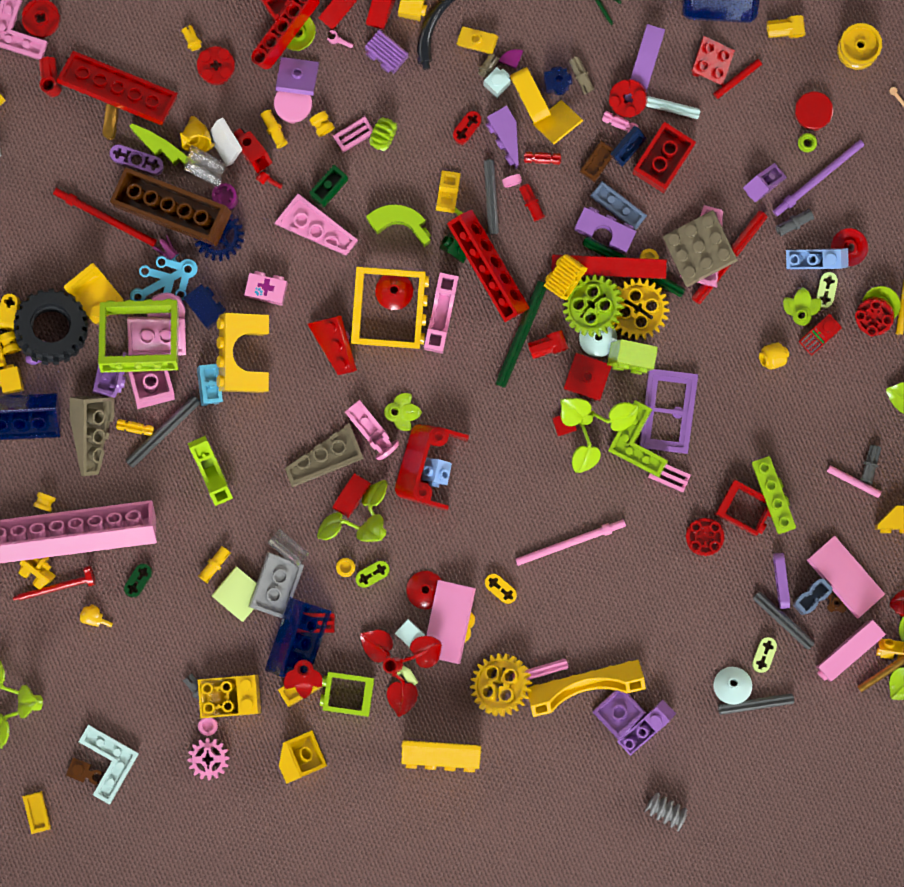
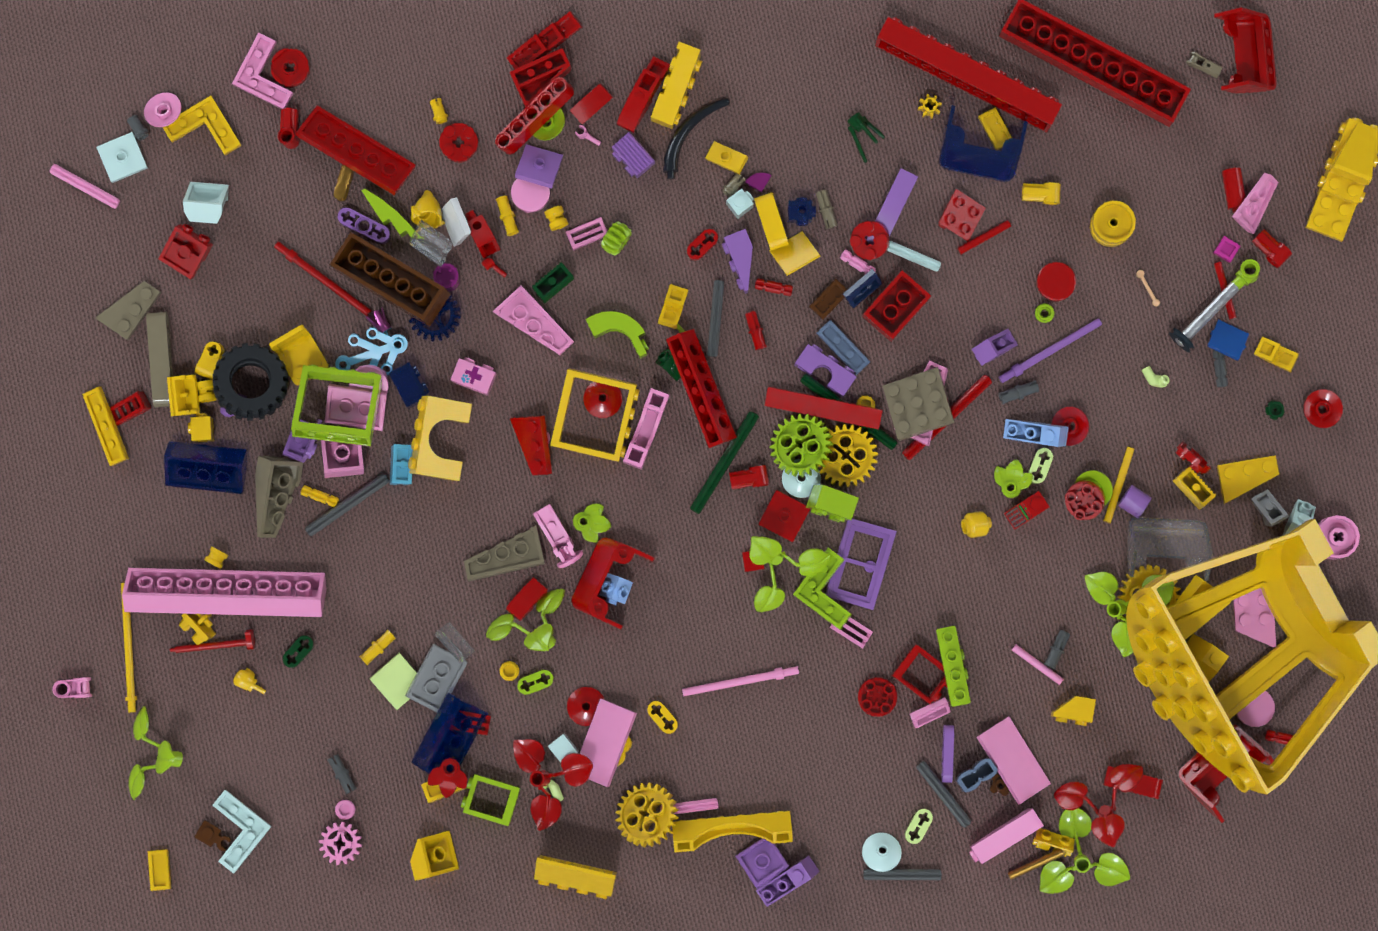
camera: 10 degrees right, 0 degrees up
lime arch [188,436,233,506] -> none
yellow slope [198,675,261,718] -> none
bright pink tile [502,174,522,188] -> none
yellow brick [544,254,588,300] -> none
none -> bright pink tile [910,697,951,729]

